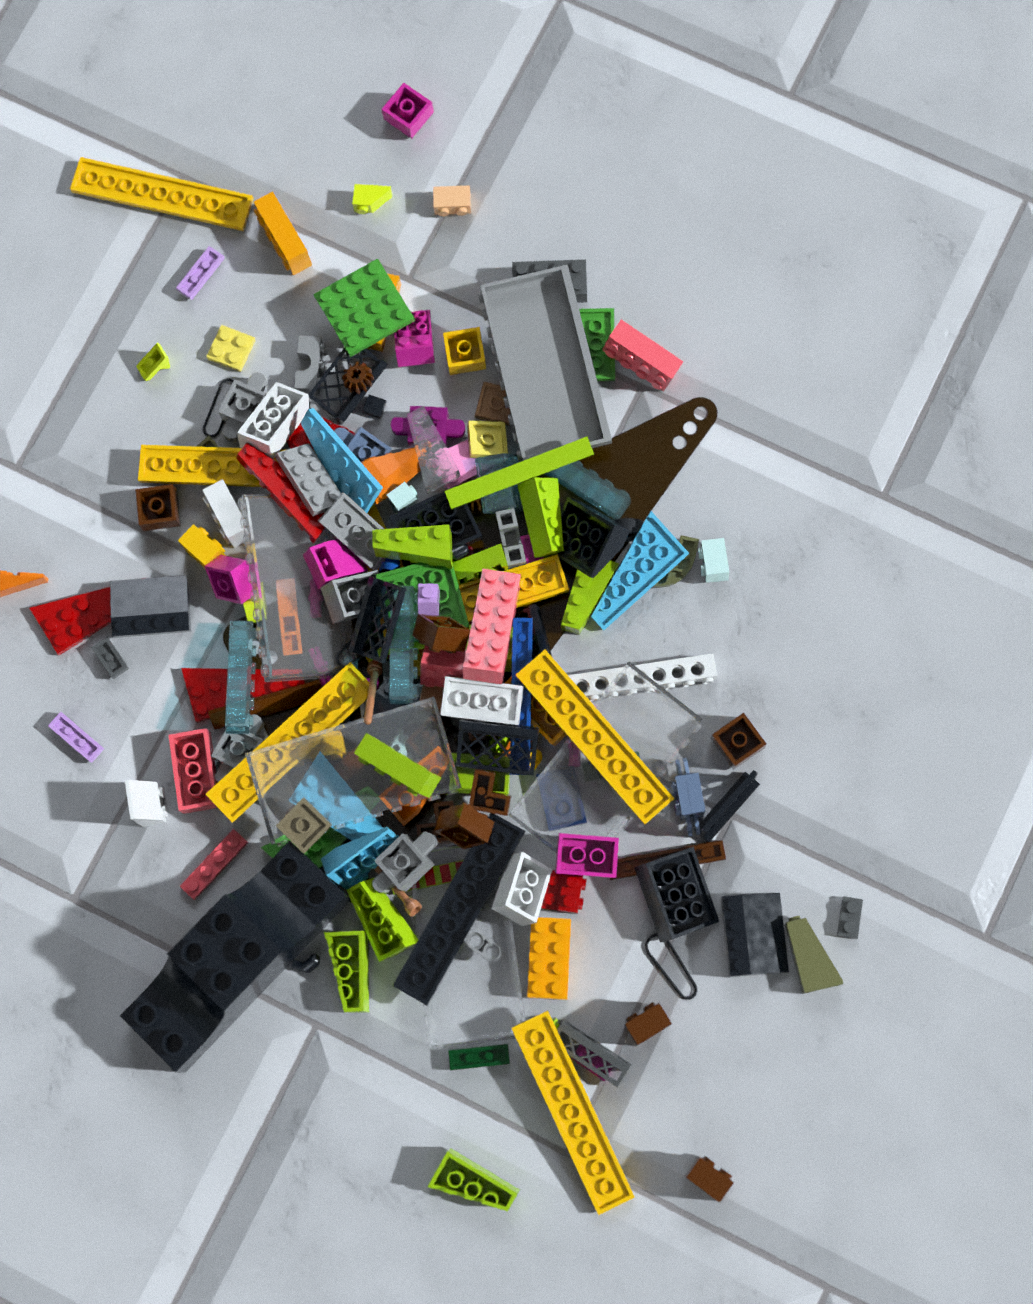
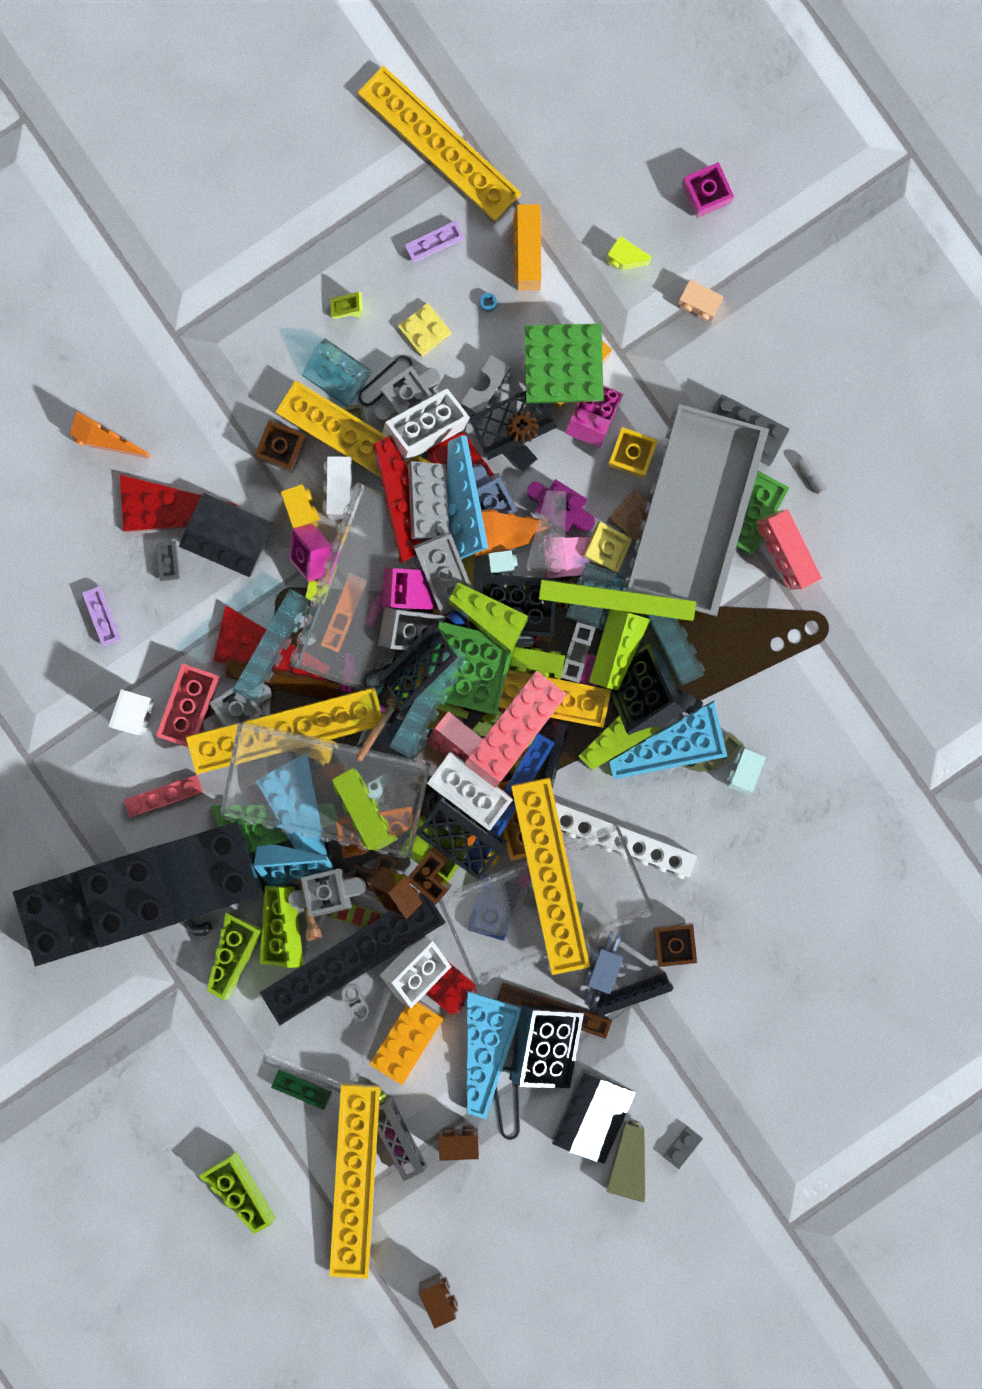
camera: 20 degrees right, 10 degrees up
dark tan plate [276,797,332,853] -> none
reddish brown brick [412,614,470,654] -> none
lavender slope [418,584,440,616] -> none
dark pink brick [555,833,619,878] -> none
none -> clear light blue slope [302,338,372,407]
none -> medium azure wing [466,991,522,1119]
none -> dark azure bush [480,293,497,312]
none -> light grey piece [796,456,827,494]

